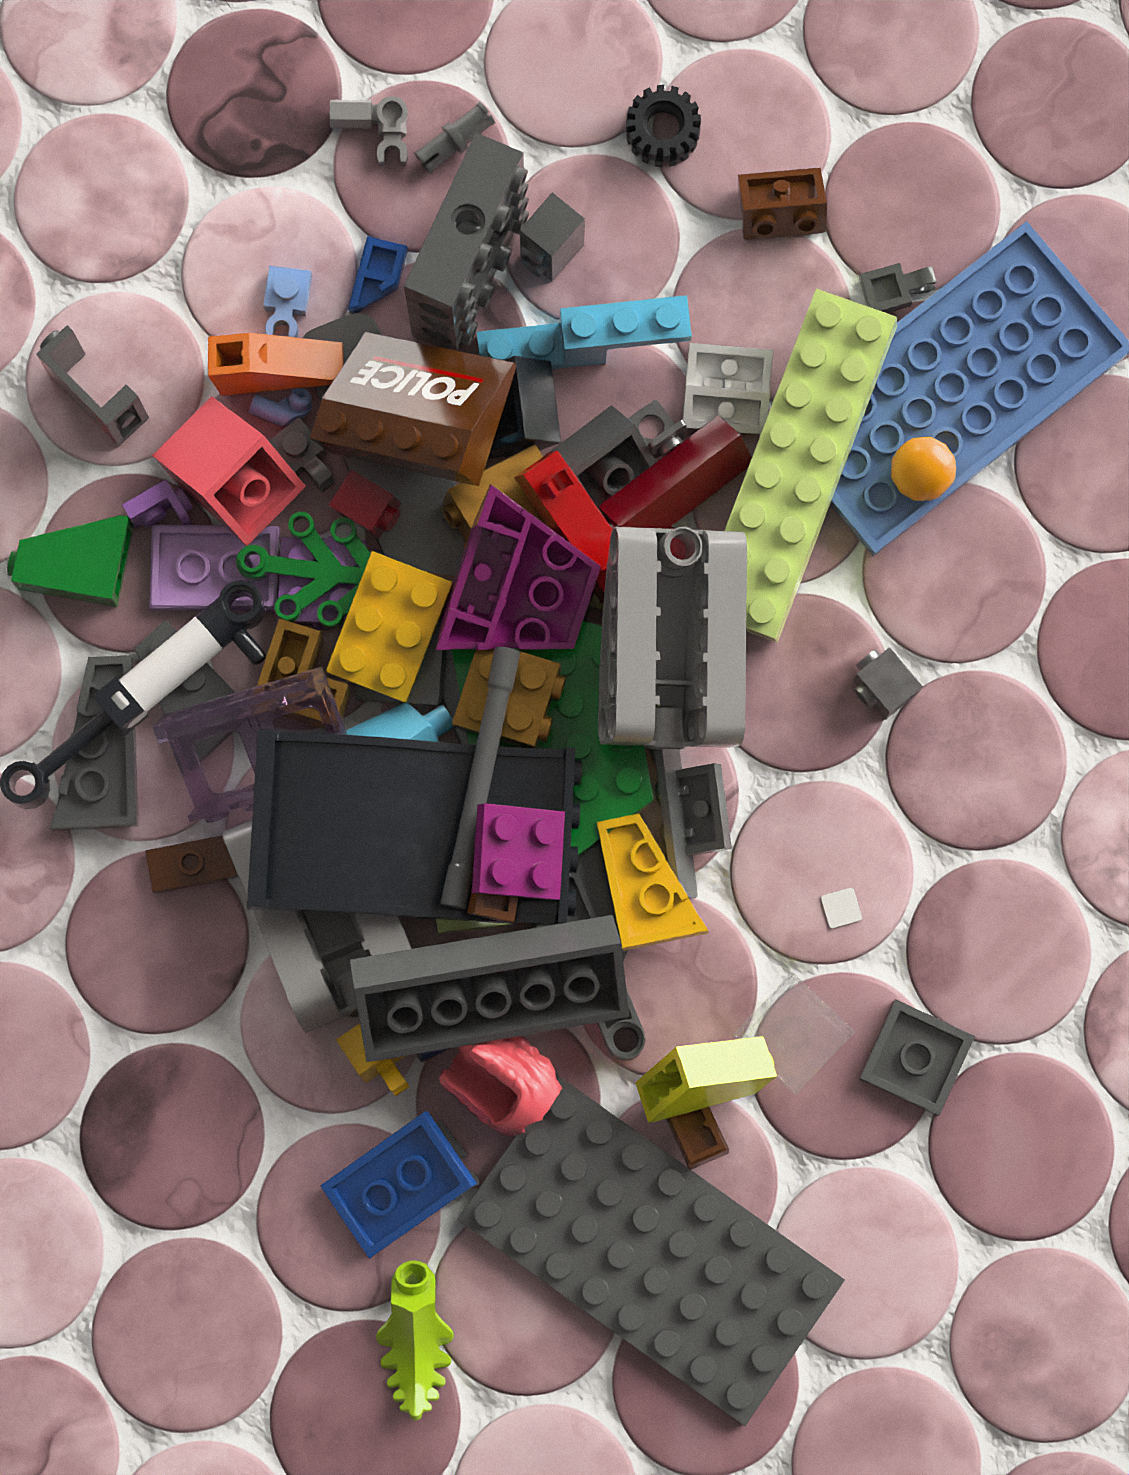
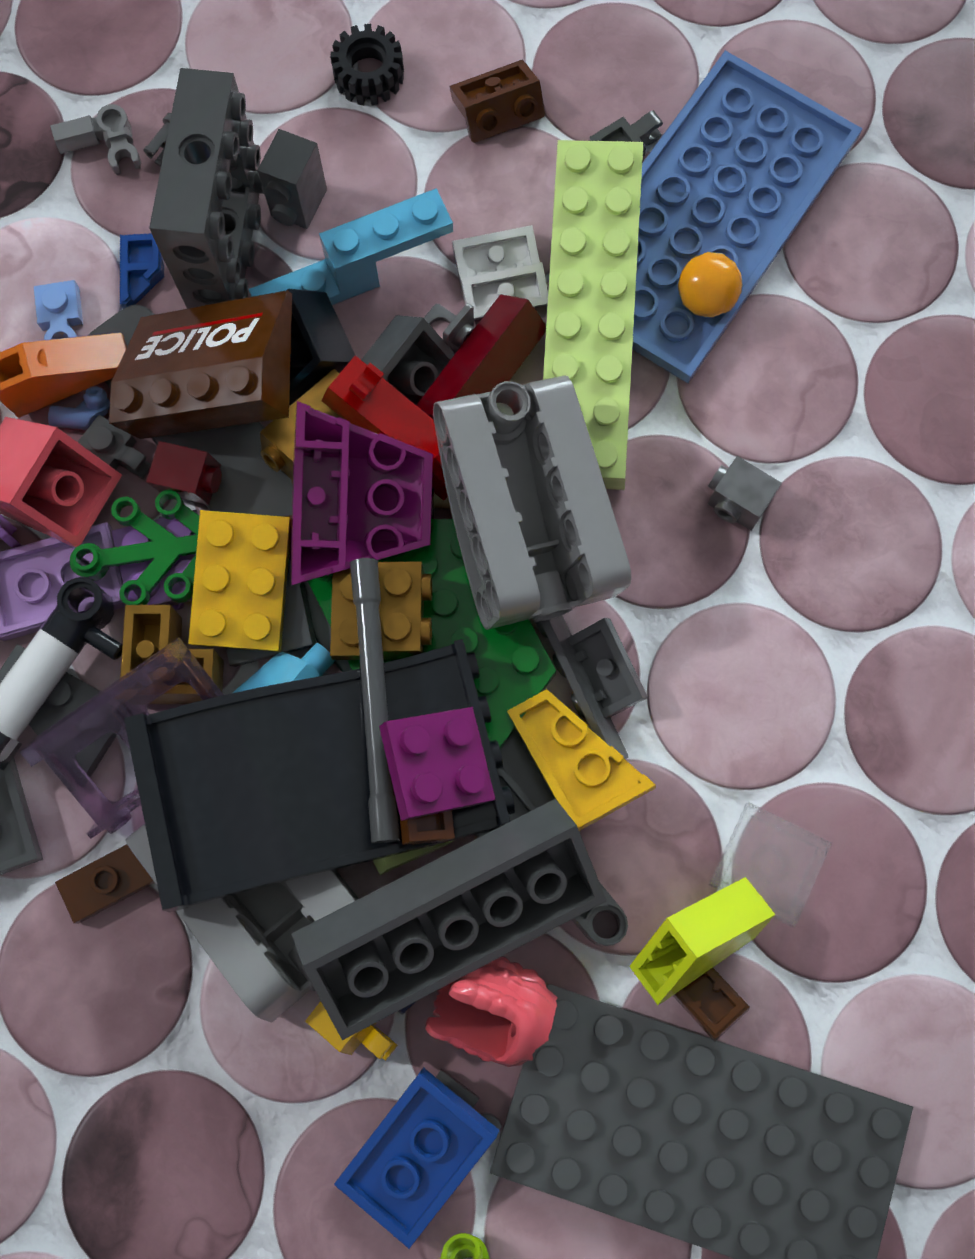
camera: 15 degrees left, 5 degrees down
white sticker [821,888,862,928] -> none
dark grey tile [859,999,975,1116] -> none

